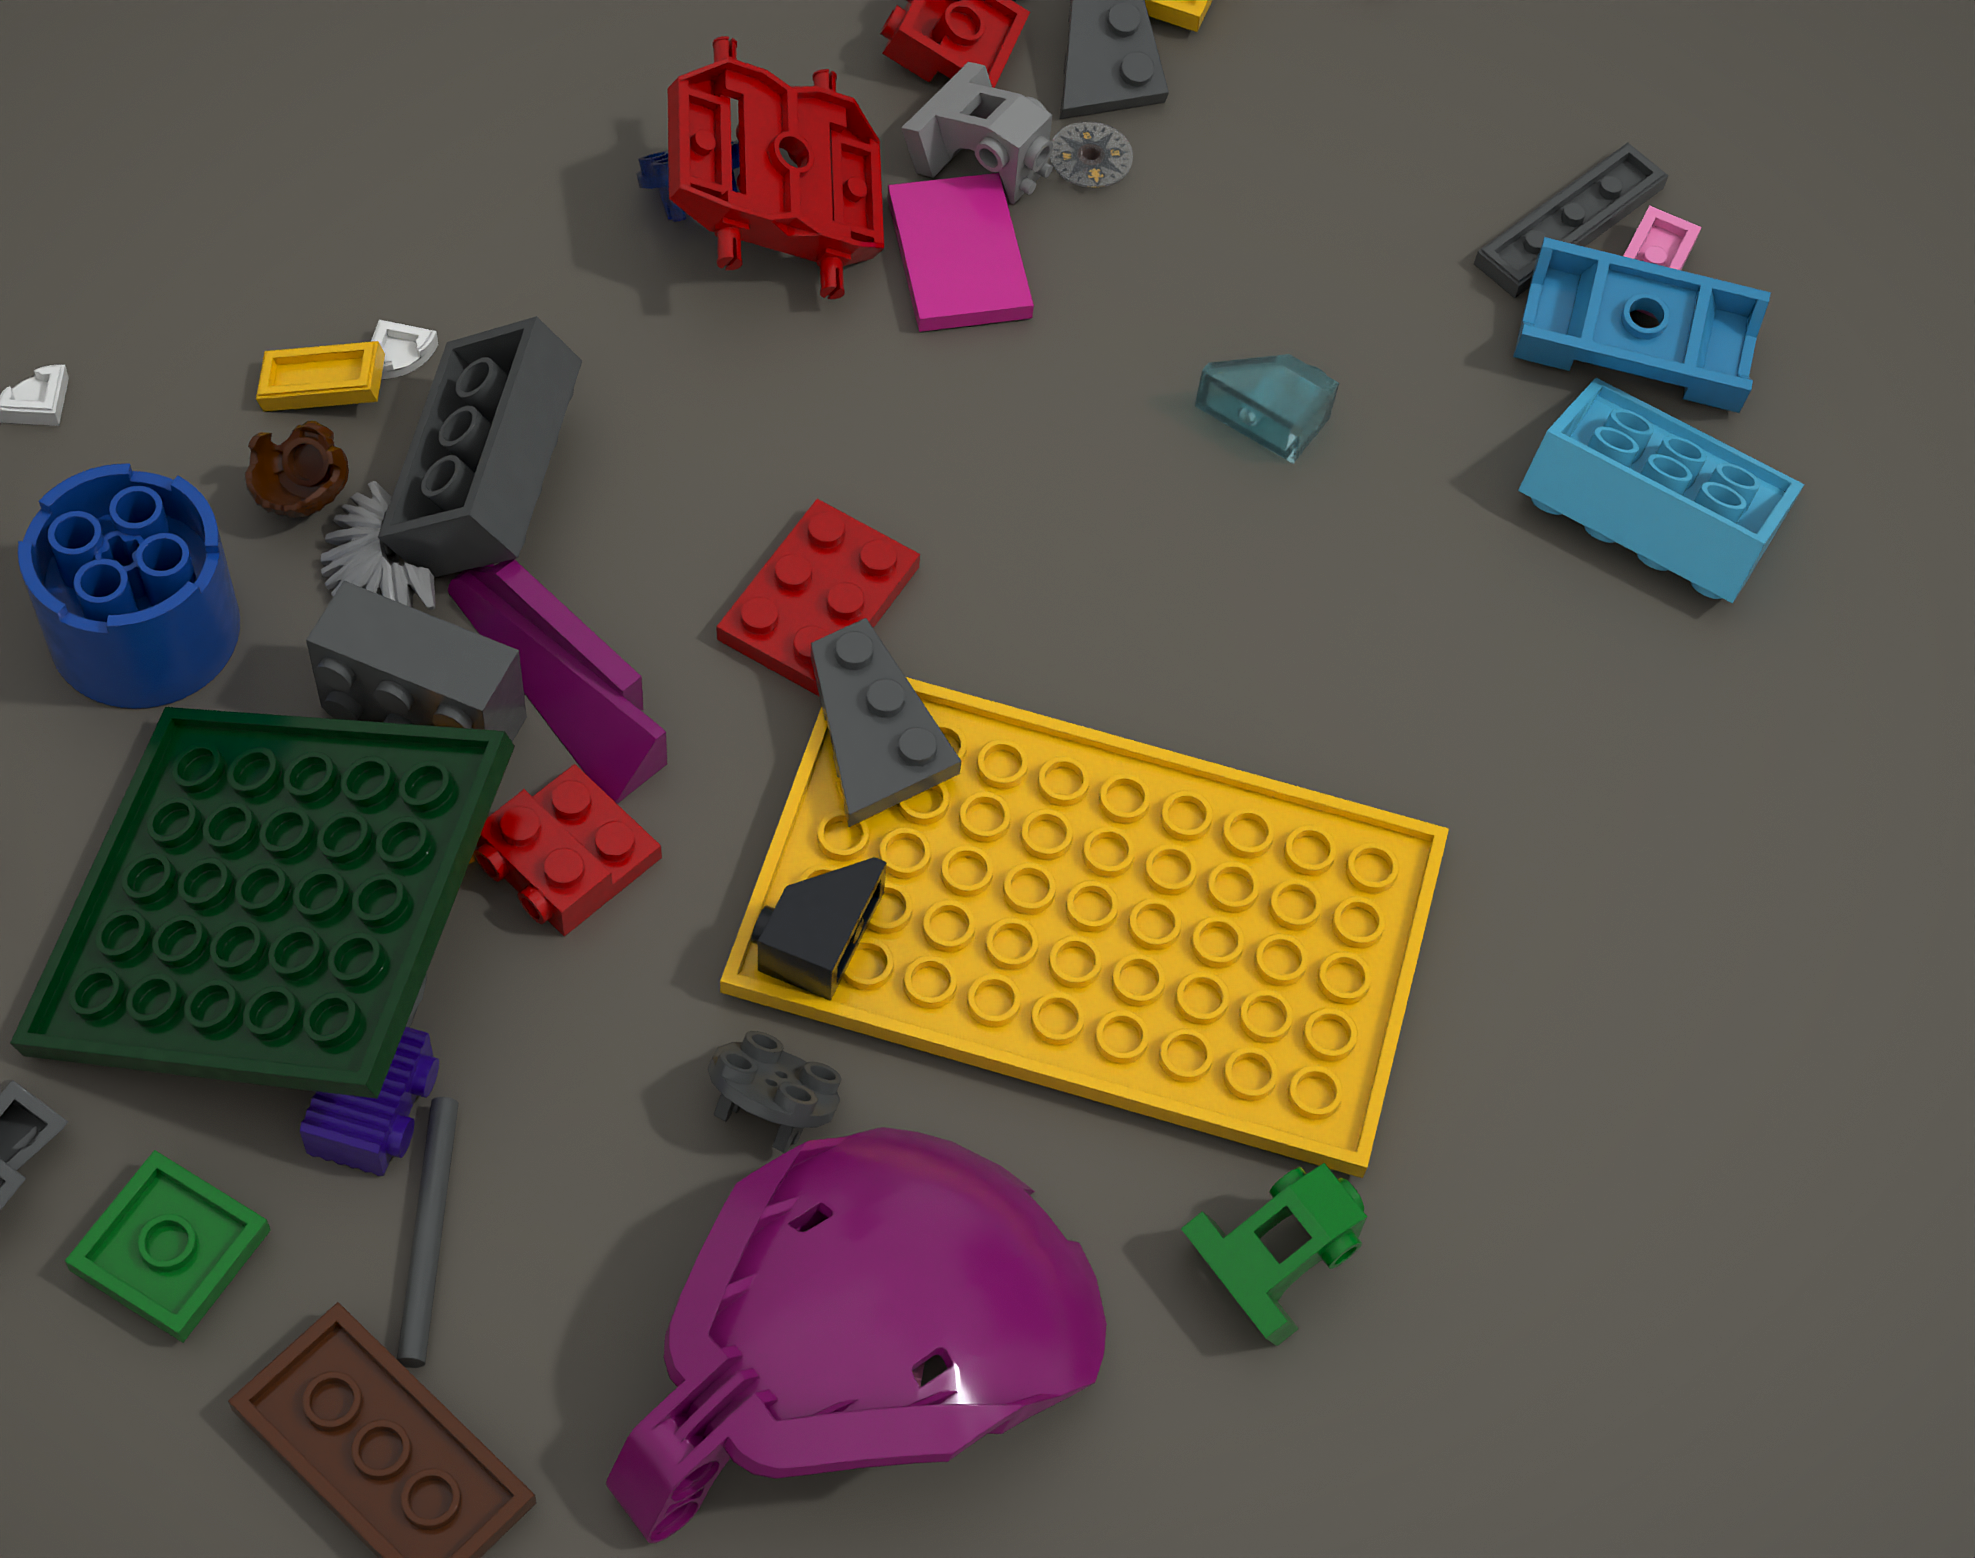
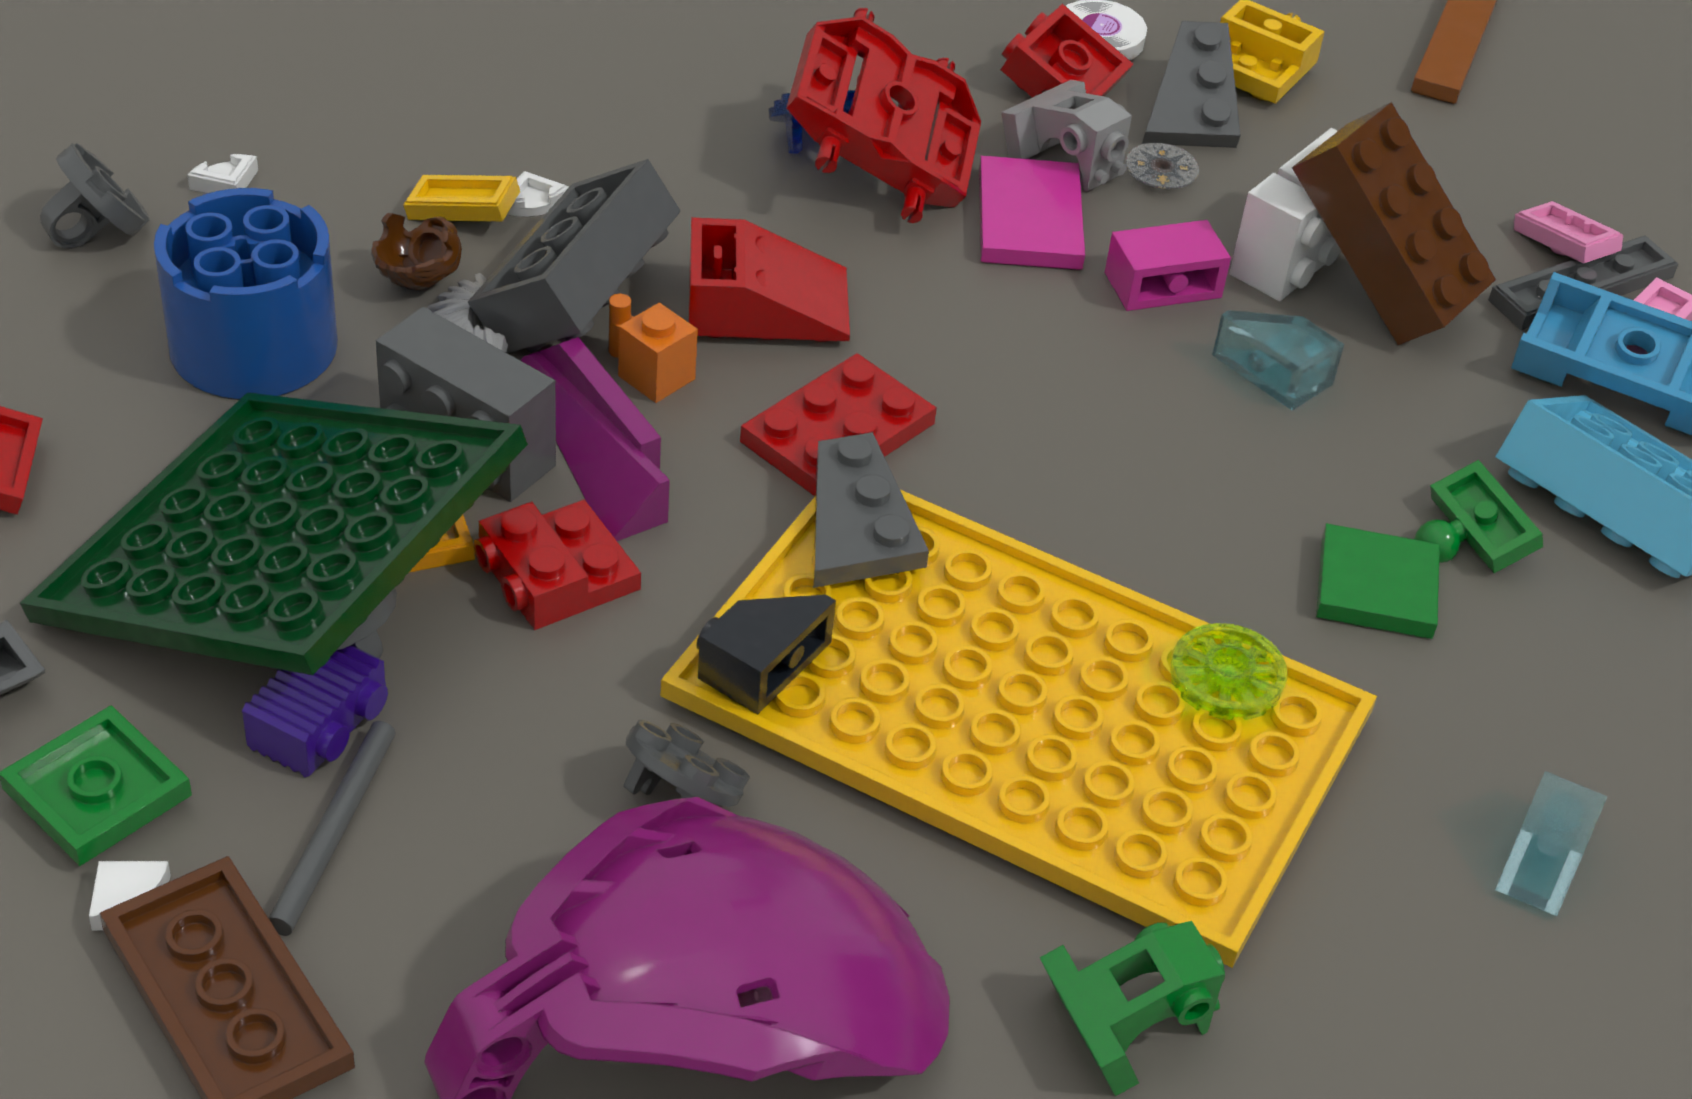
camera: 15 degrees right, 15 degrees down
none -> white tile [89,861,171,931]
none -> orange brick [608,294,698,403]
none -> red slope [688,217,850,342]
none -> dark pink brick [1104,220,1231,311]
none -> clear neon green wheel [1170,623,1287,720]
none -> white piece [1229,128,1341,302]
none -> reddish brown brick [1292,102,1496,345]
none -> green tile [1316,523,1440,639]
none -> green plate [1414,460,1543,573]
none -> clear light blue slope [1495,770,1607,916]
none -> bright pink plate [1514,201,1623,264]

